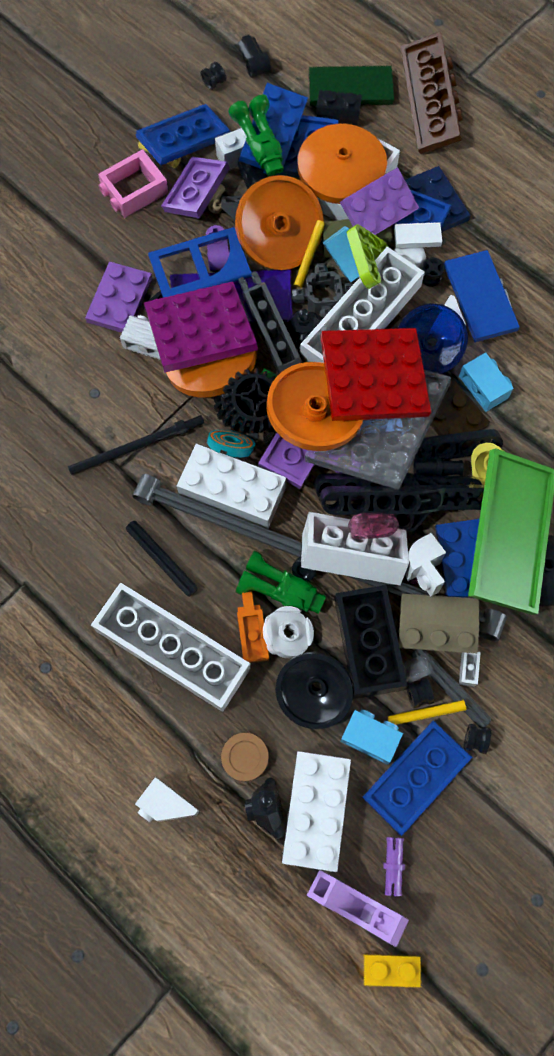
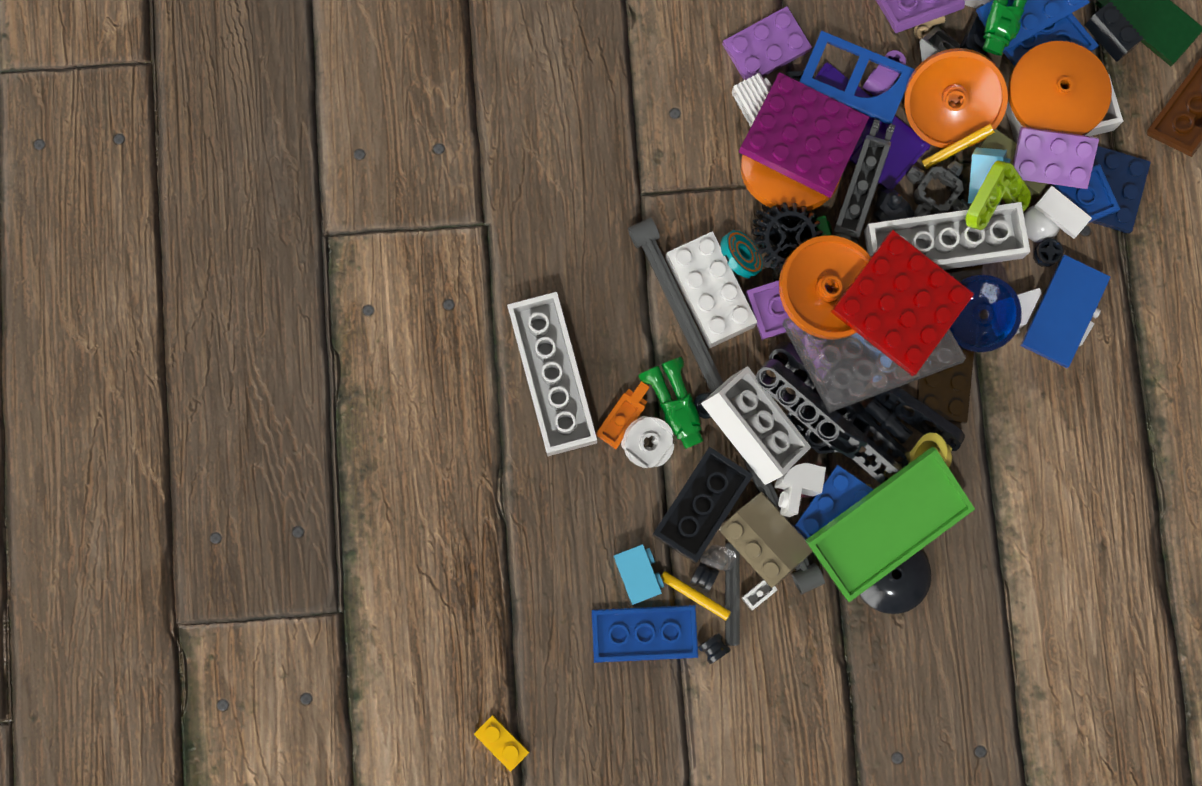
camera: 40 degrees right, 10 degrees up
black bar [68,415,205,475] -> none
black axle [126,520,198,597] -> none
white slope [135,777,200,822] -> none
medium nougat piece [221,733,269,782] -> none
black rock [245,778,284,839] -> none
black dish [275,652,354,729] -> none
white brick [282,752,351,872] -> none
lavender arch [307,870,409,947] -> none
clear pink plate [348,512,399,539] -> none
medium lavender pin [383,837,405,896] -> none
medium azure brick [459,353,514,412] -> none

